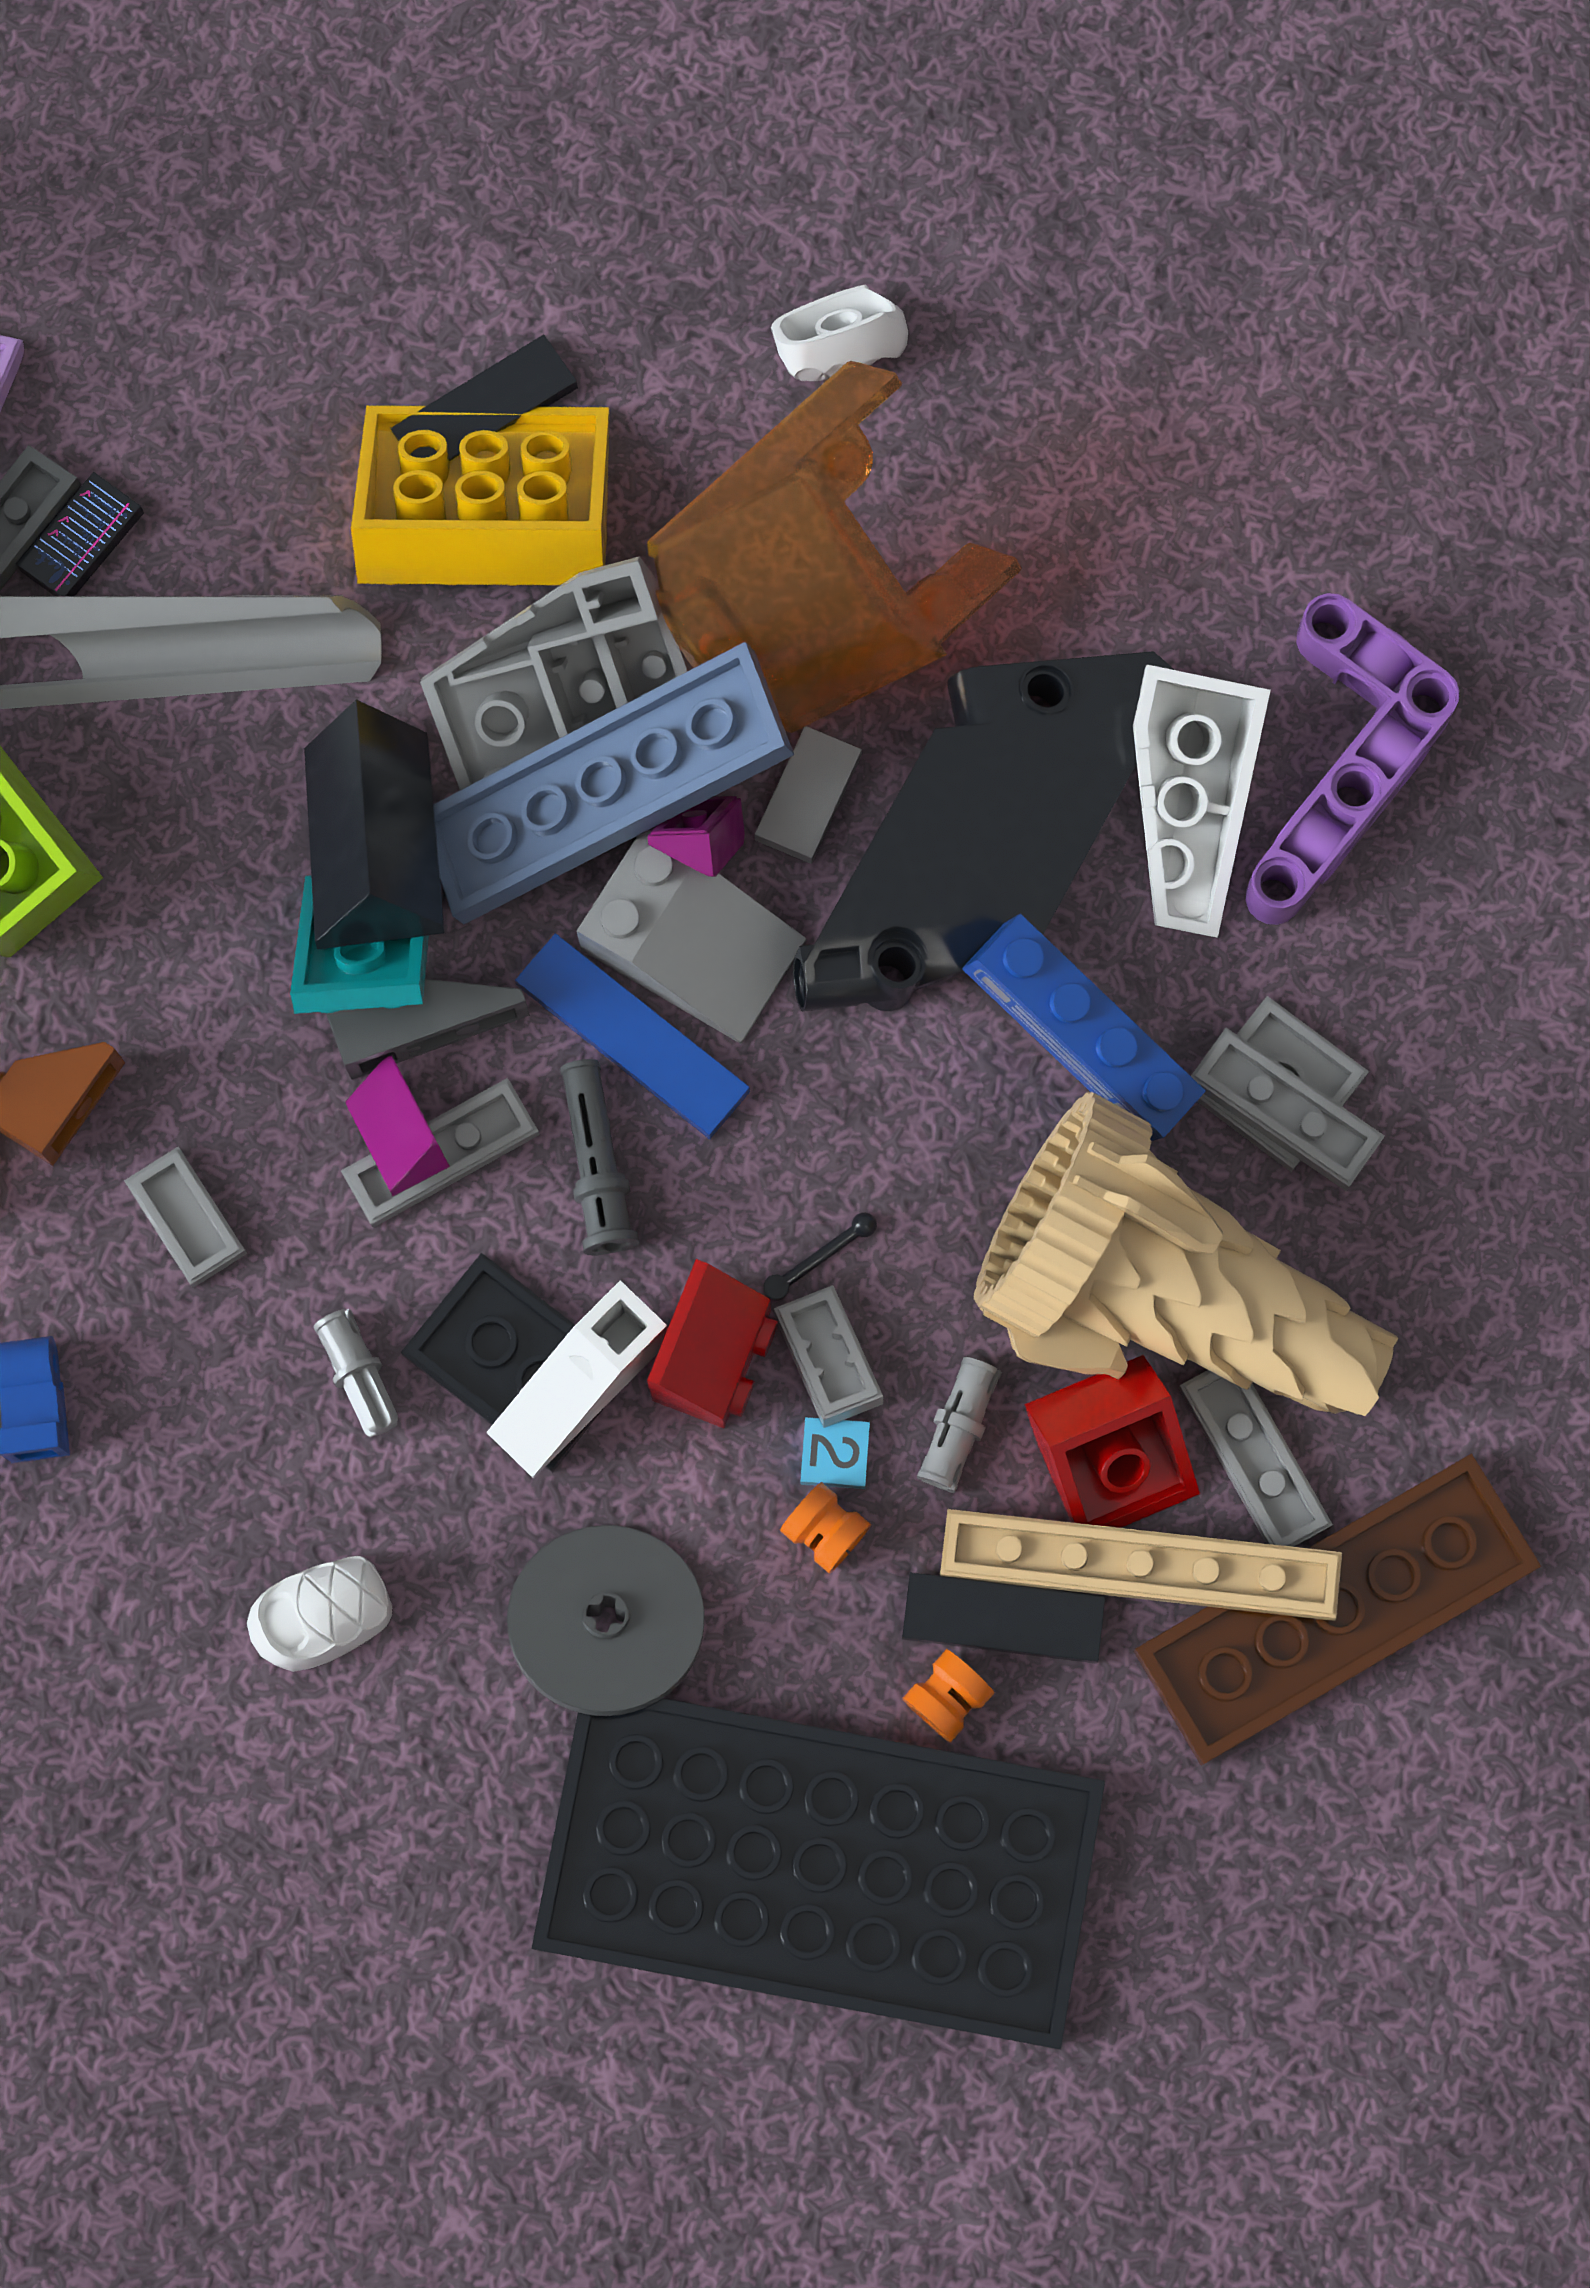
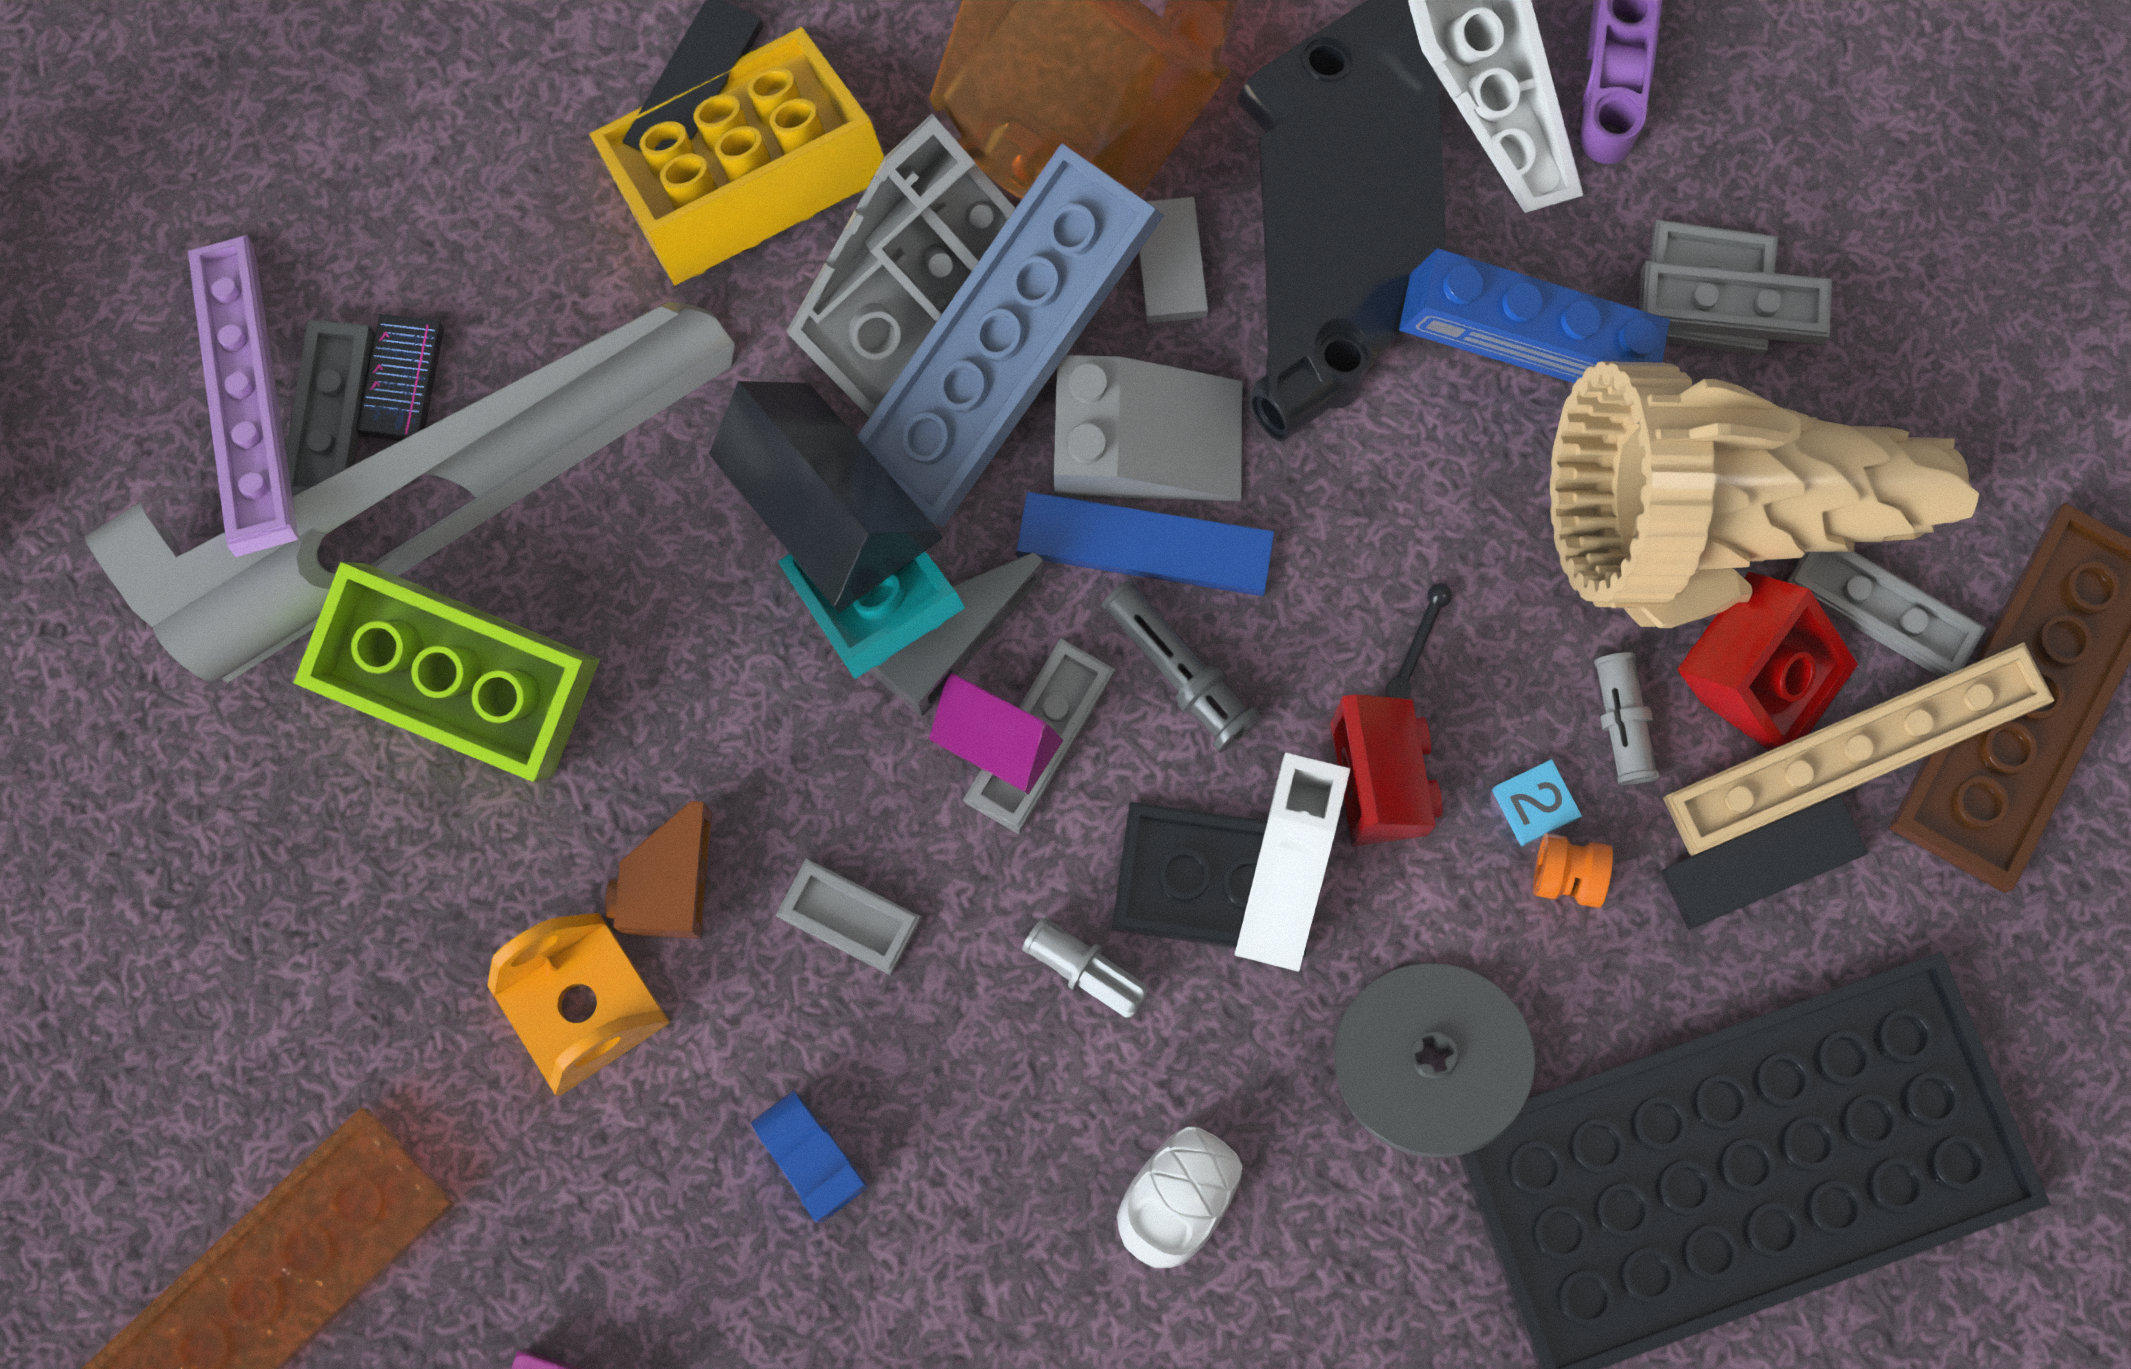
camera: 30 degrees left, 0 degrees up
magenta slope [647,796,745,877] -> none
light grey plate [774,1285,883,1428] -> none
orange wheel [902,1649,995,1742] -> none

